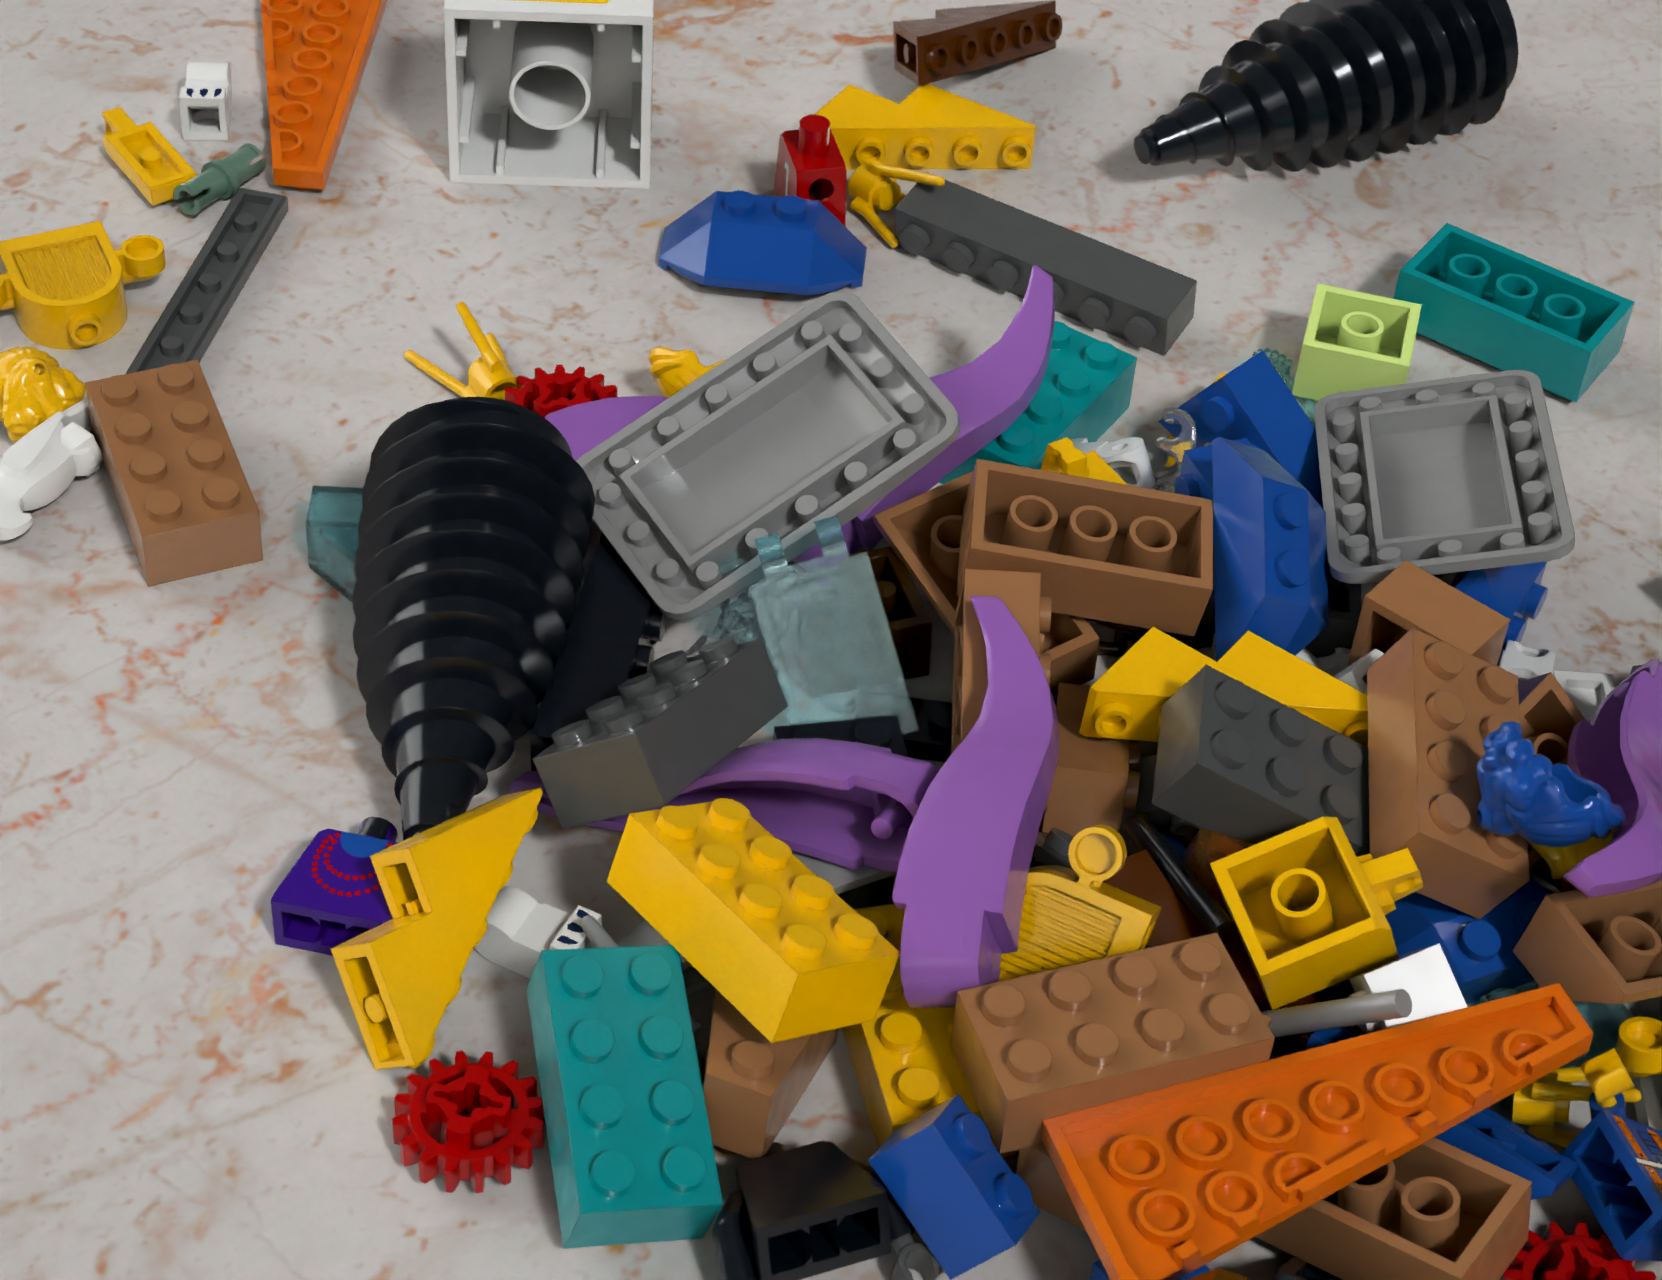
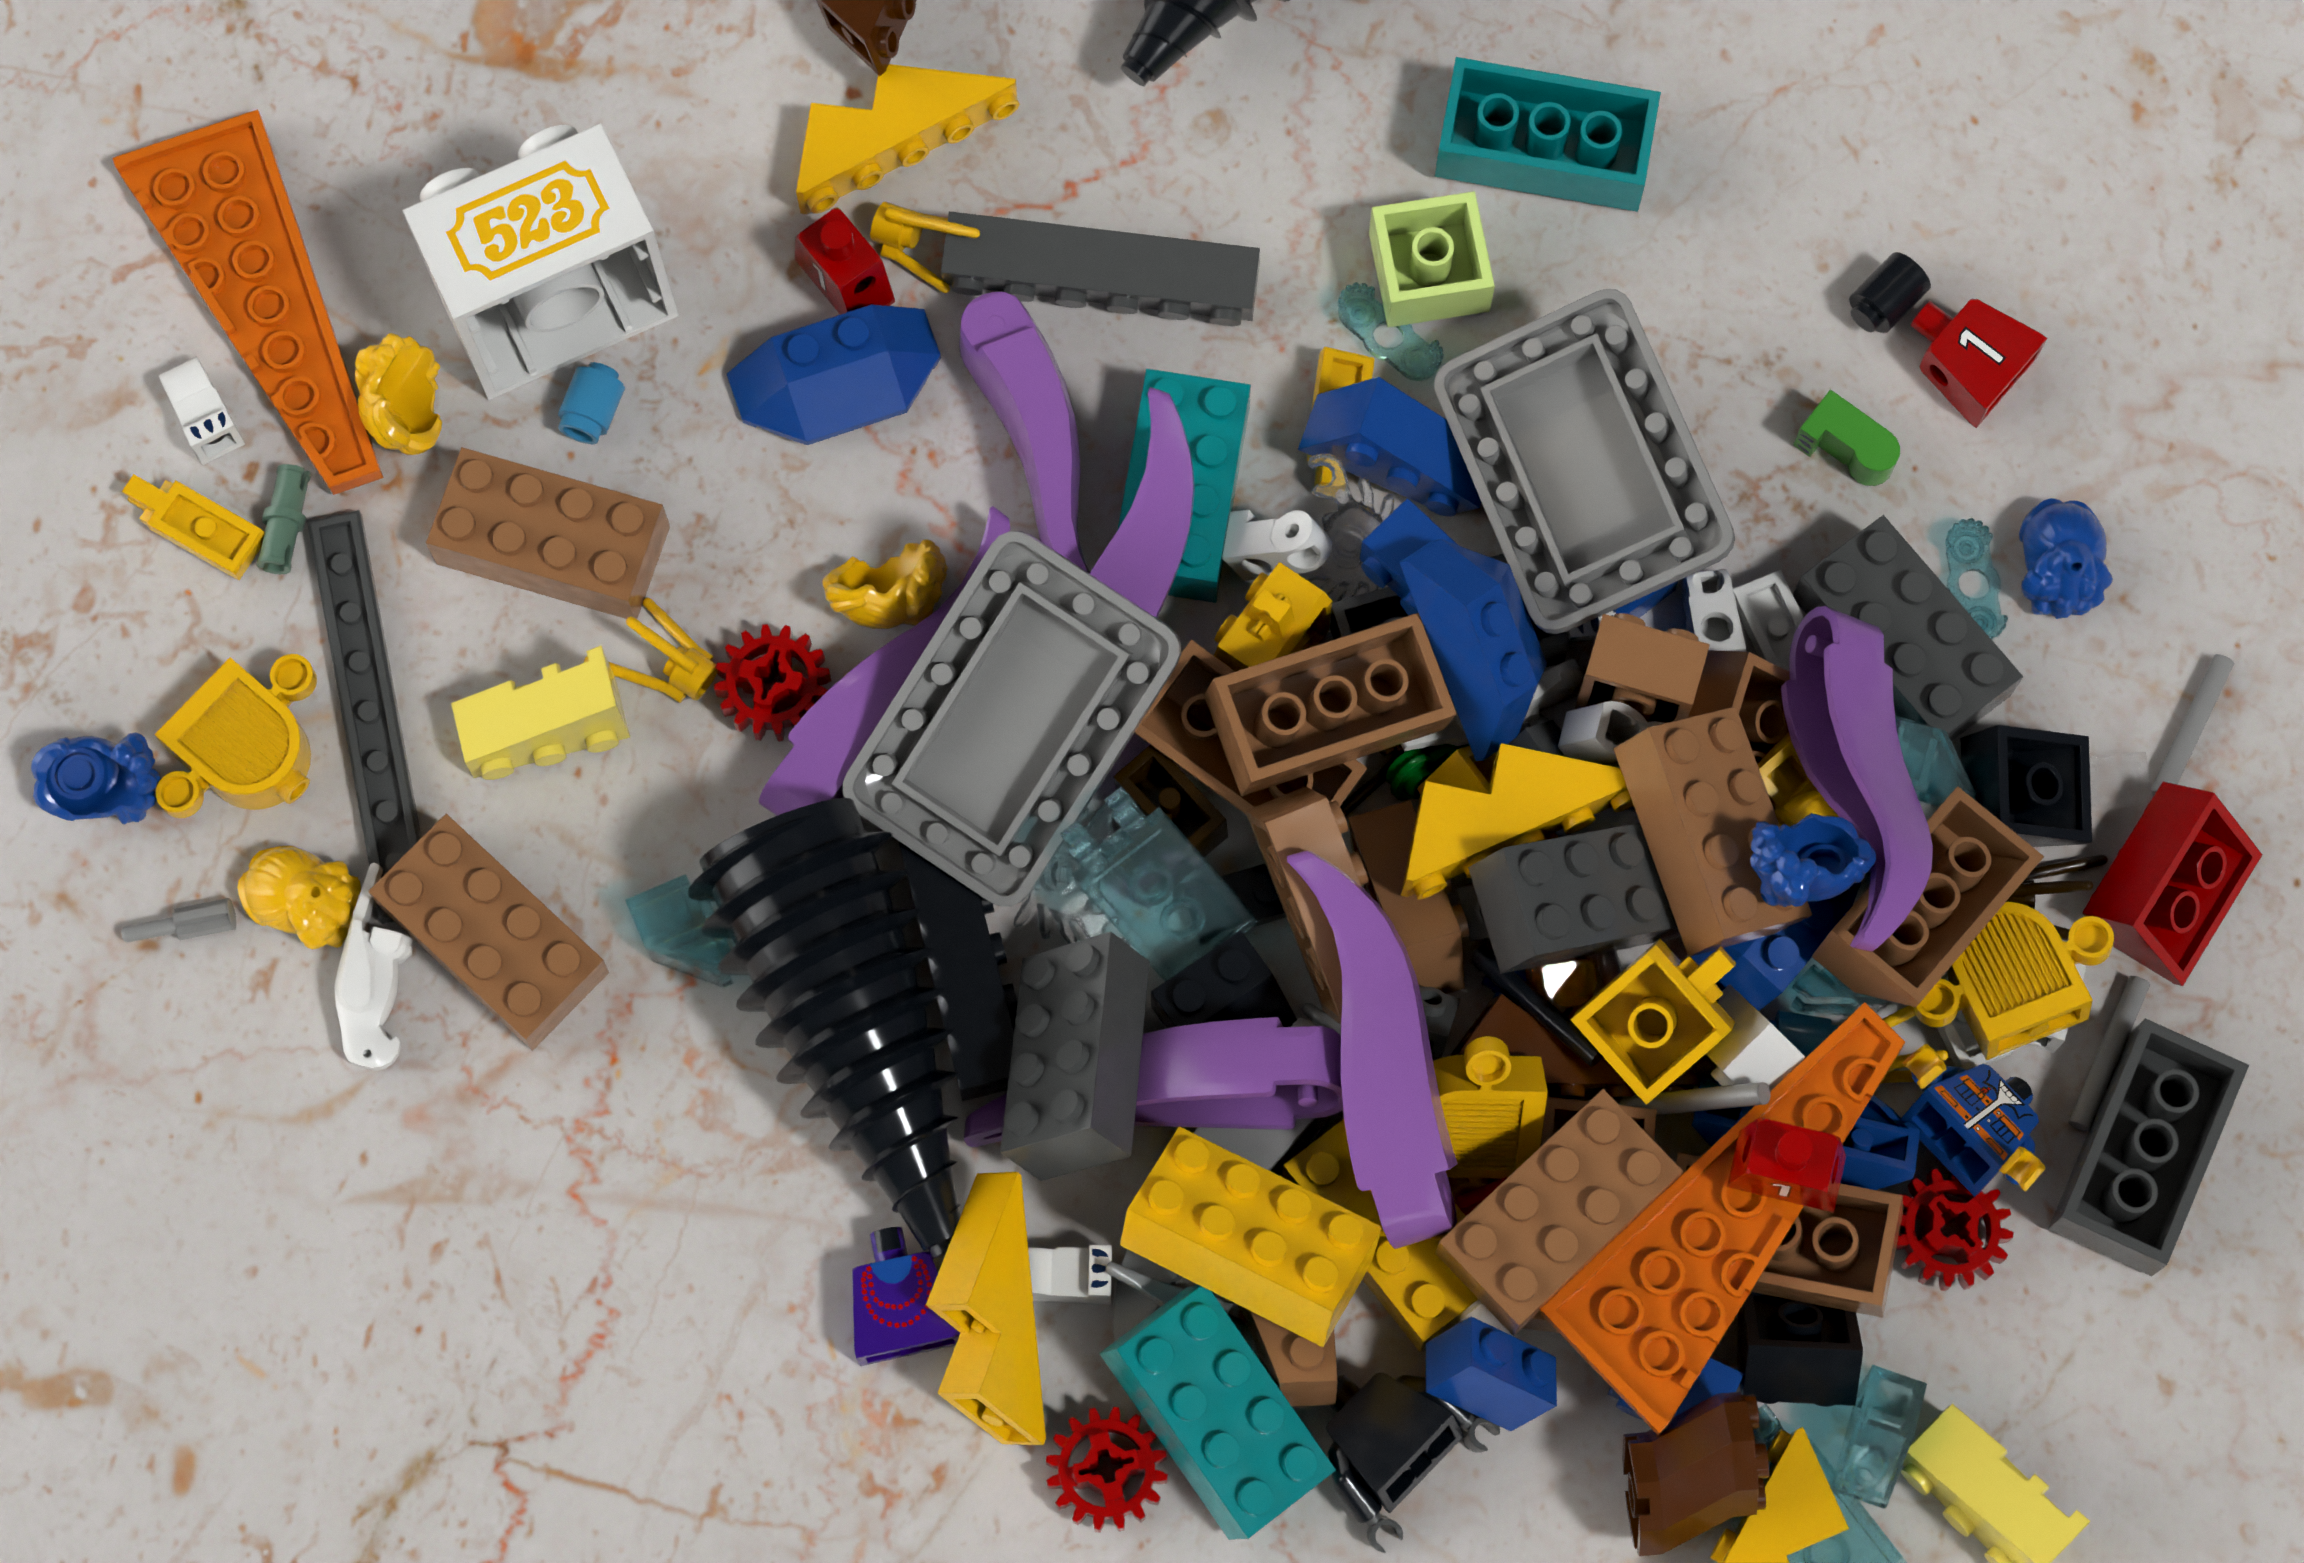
camera: 20 degrees left, 30 degrees up
none -> yellow hair [355,333,442,455]
none -> medium nougat brick [426,447,670,619]
none -> light yellow wedge [451,646,630,780]
none -> dark azure brick [558,362,625,445]
none -> medium lavender animal [959,292,1090,573]
none -> red torso [1727,1118,1846,1213]

